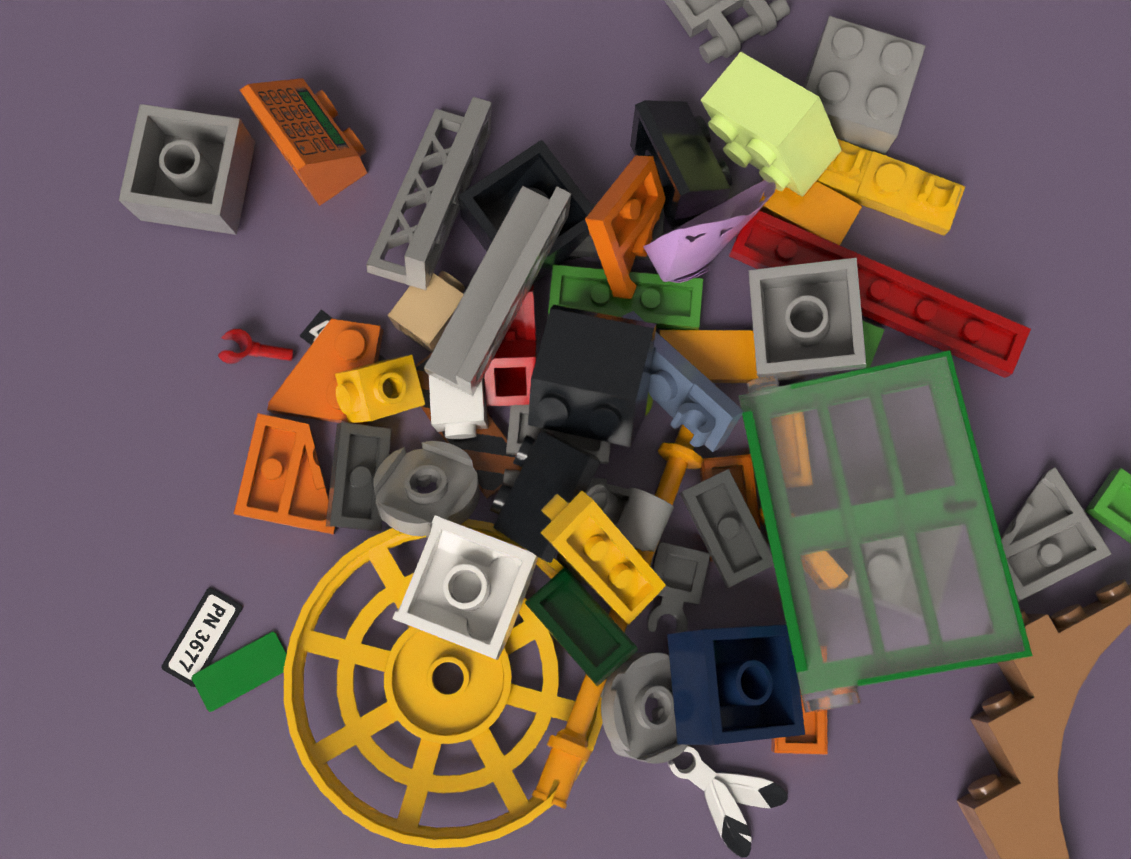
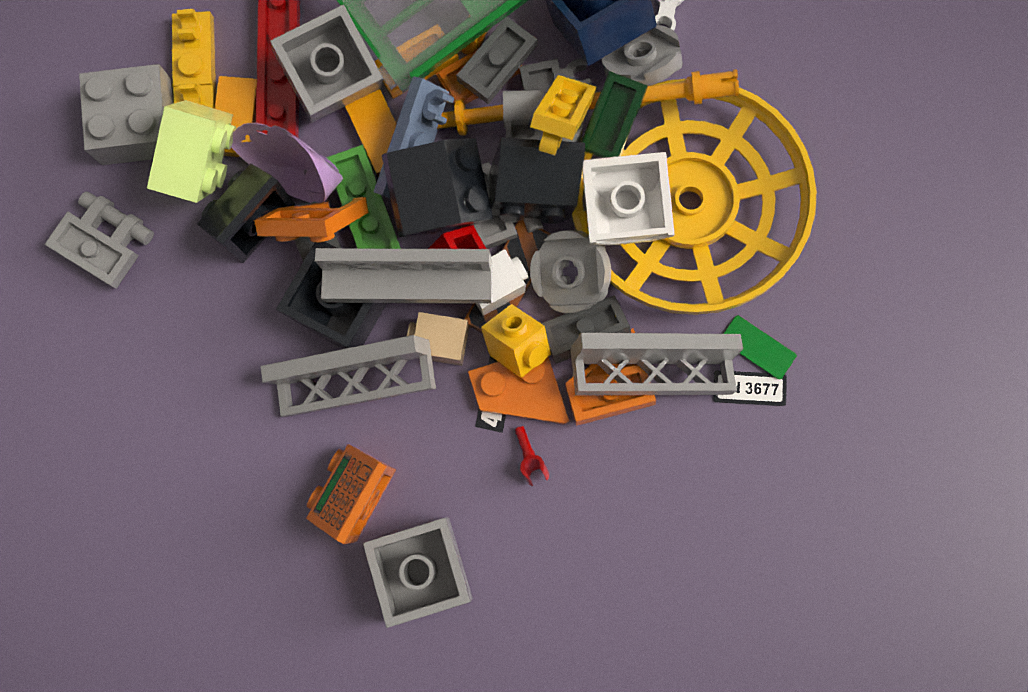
camera: 115 degrees left, 0 degrees up
none -> light grey fence [570,333,743,395]

